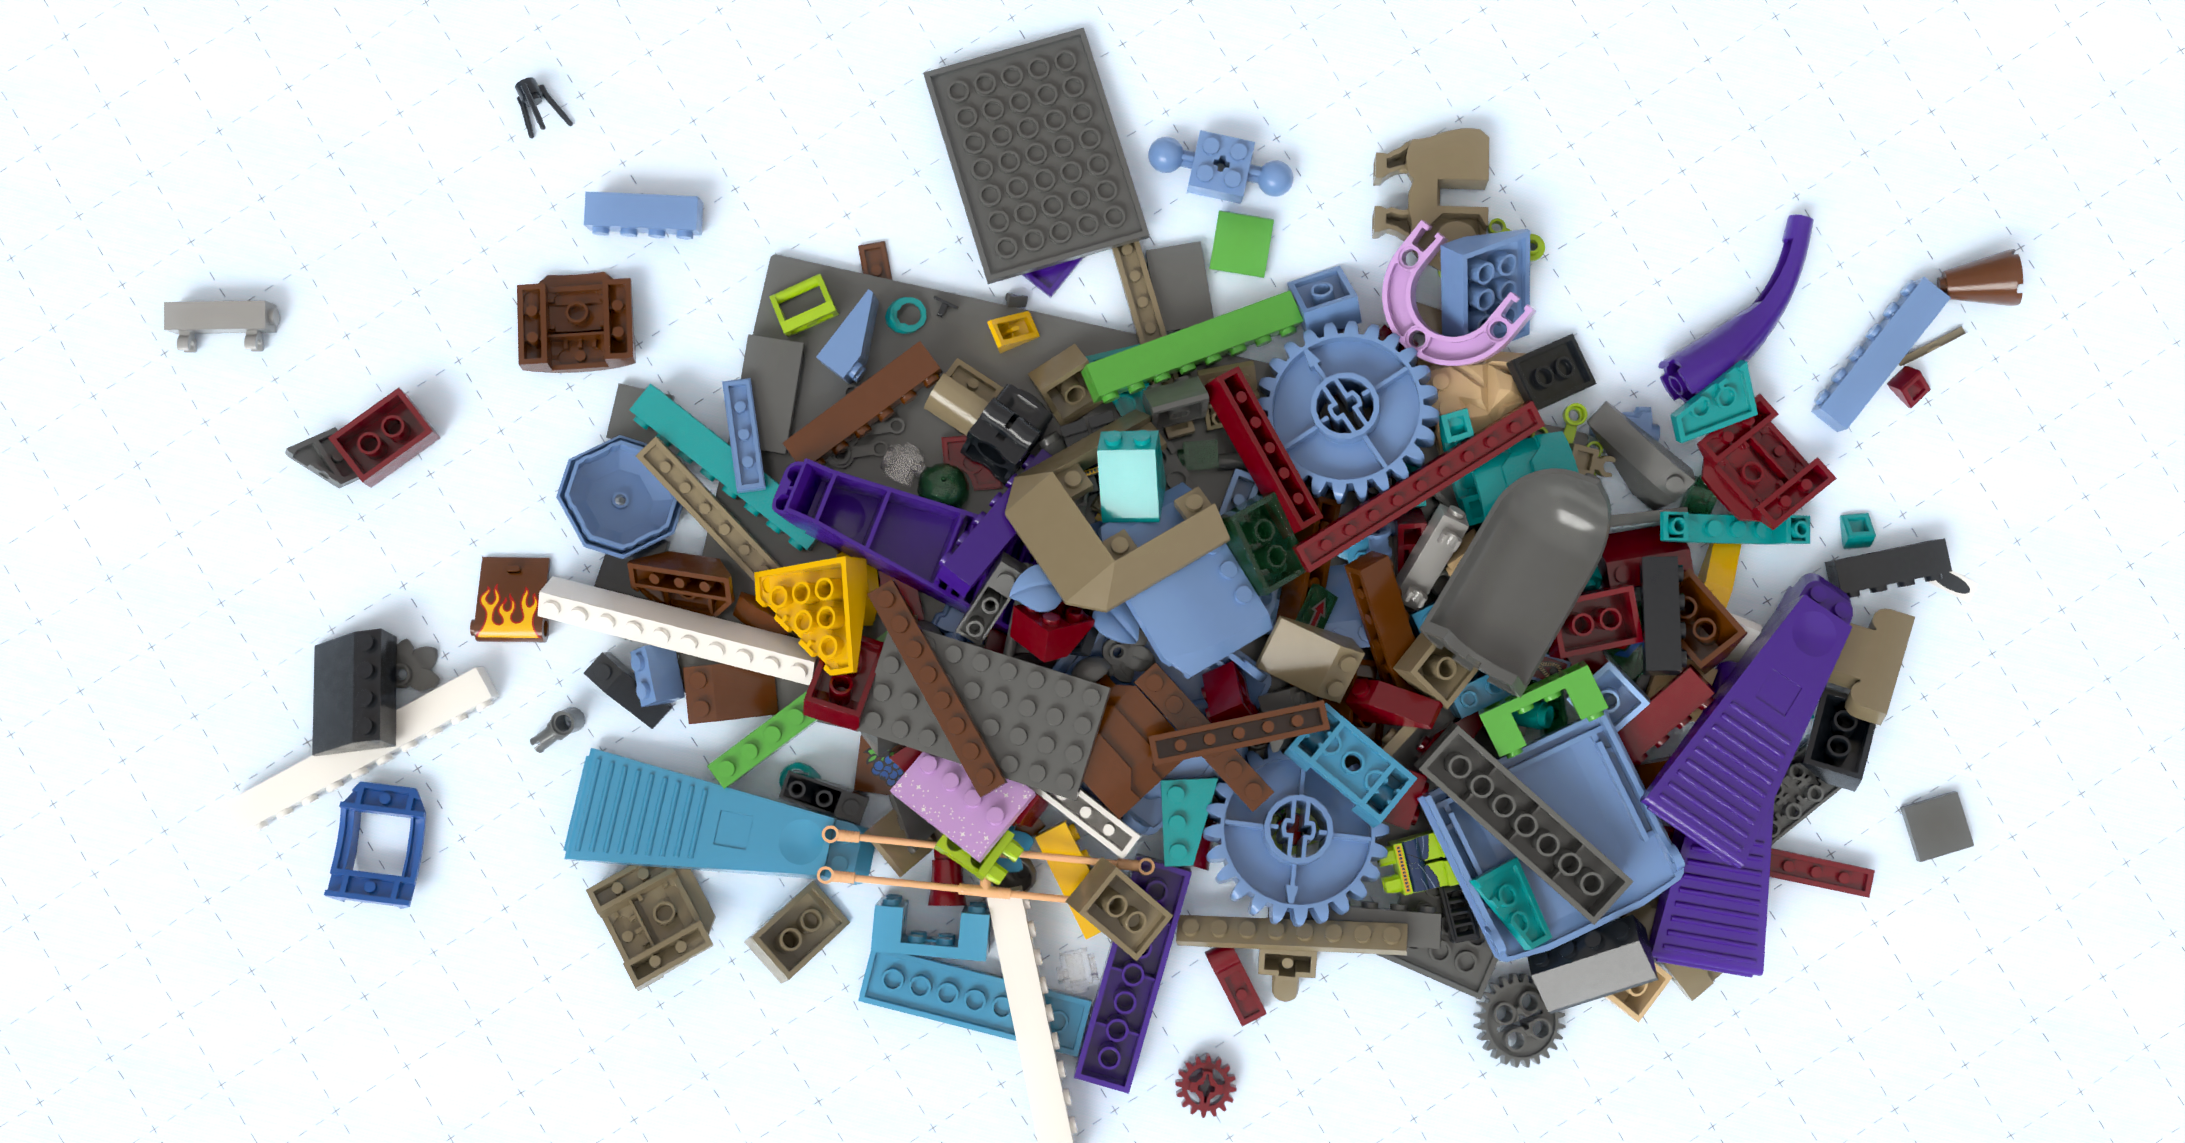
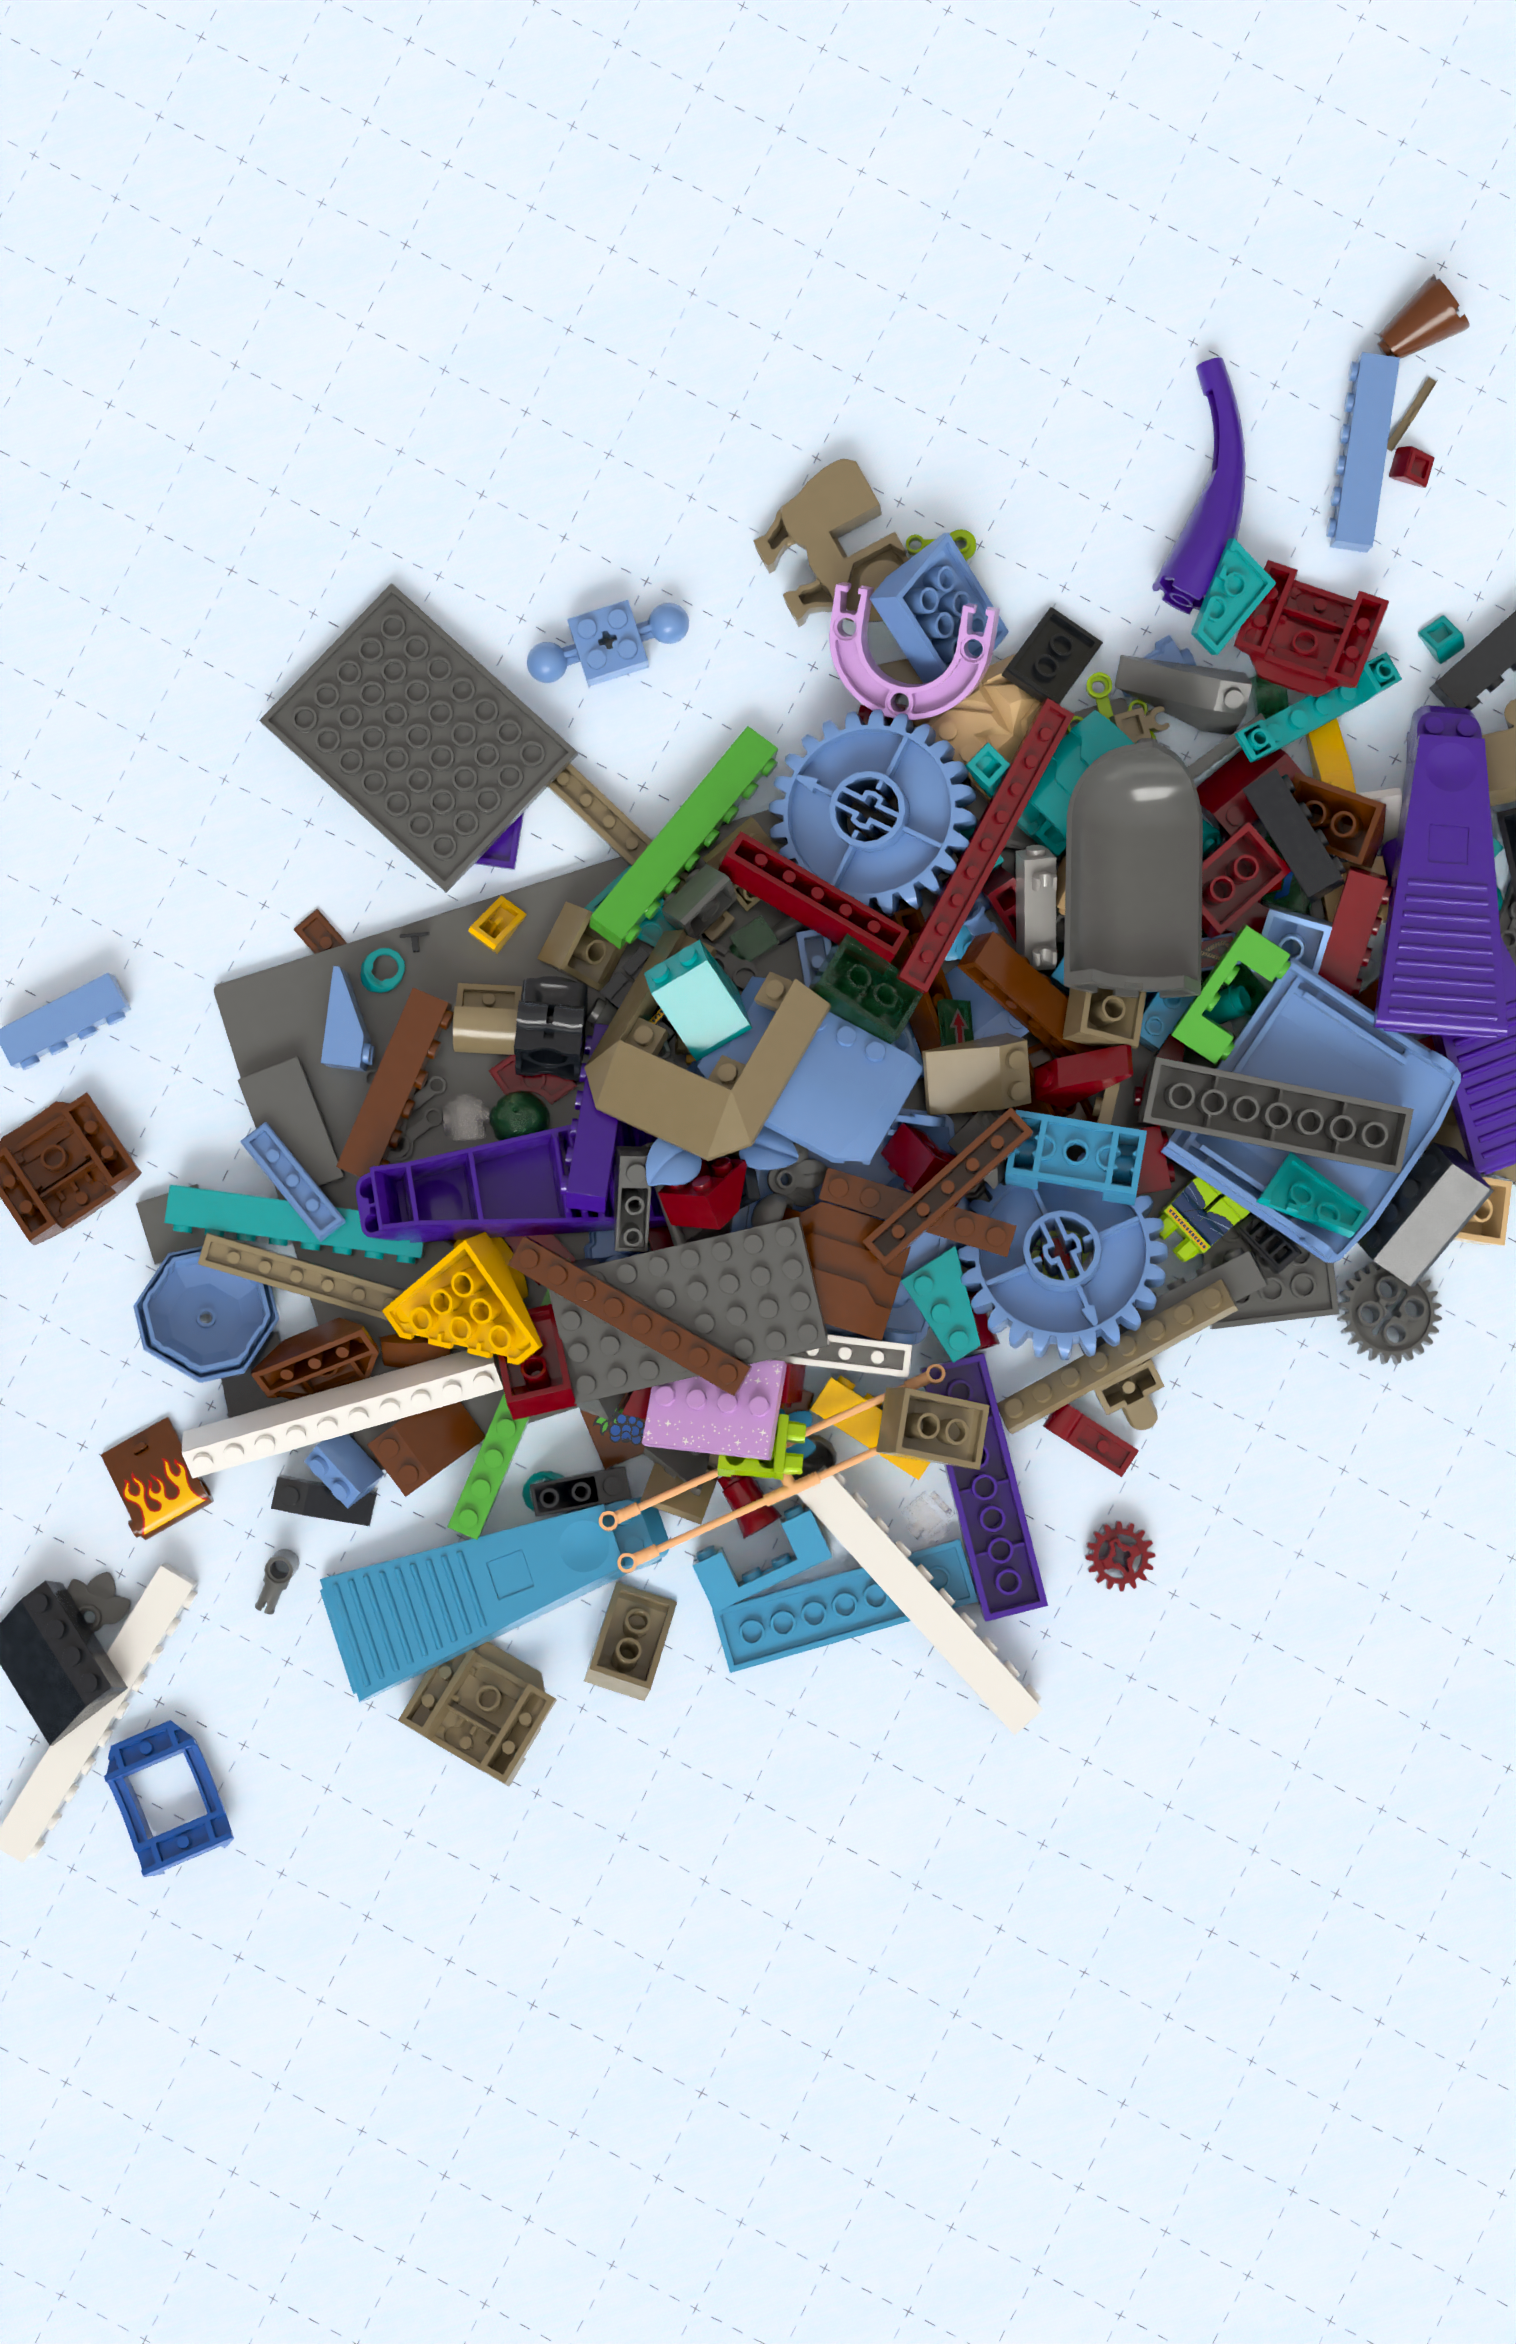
camera: 35 degrees left, 0 degrees up
lime tile [769,273,839,338] -> none
dark grey piece [1005,293,1028,307] -> none
dark grey tile [1146,241,1214,333] -> none
bright green slope [1209,210,1274,278] -> none
medium blue slope [1287,266,1362,337] -> none

